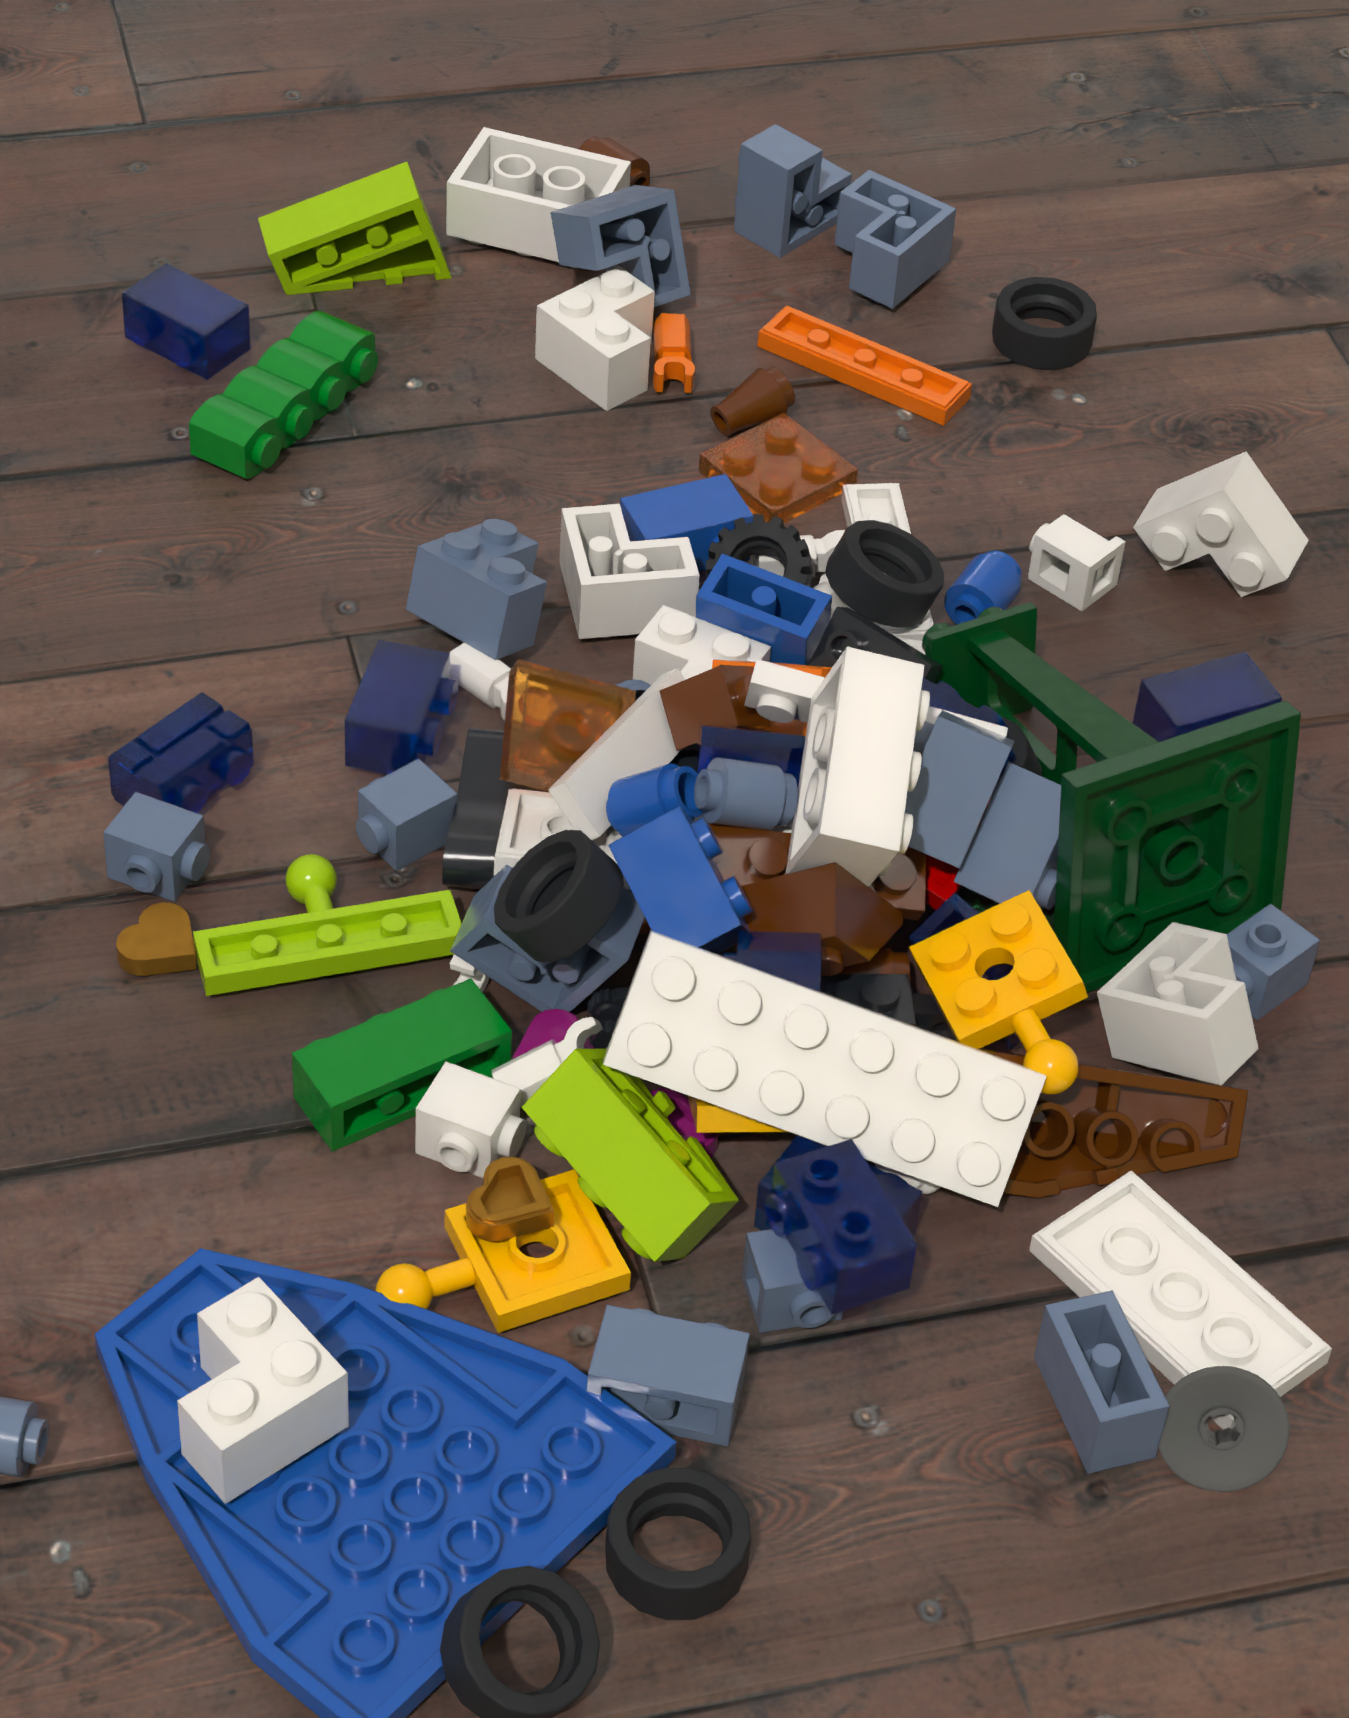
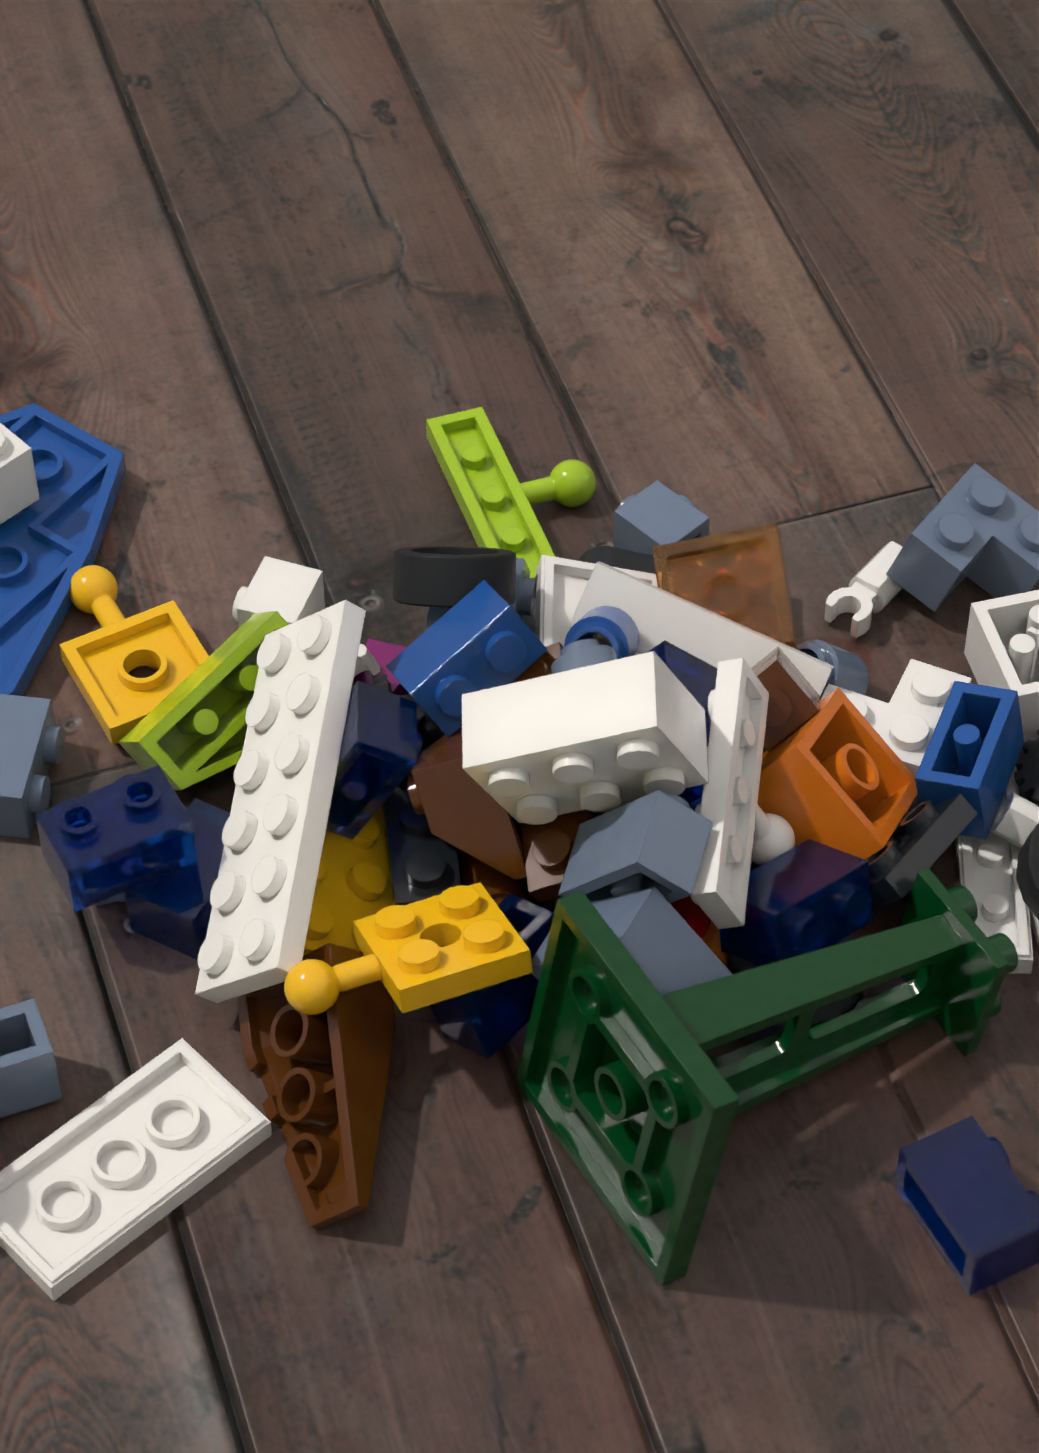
camera: 90 degrees right, 5 degrees up
sand blue brick [103,792,210,902] -> none
clear blue brick [108,692,254,813] -> none
pearl gold tile [116,902,197,976] -> none
green brick [292,978,512,1152] -> none
clear blue brick [344,640,458,774] -> none
pearl gold tile [466,1157,554,1242] -> none
white brick [1097,922,1259,1086] -> none
sand blue brick [1227,904,1320,1021] -> none

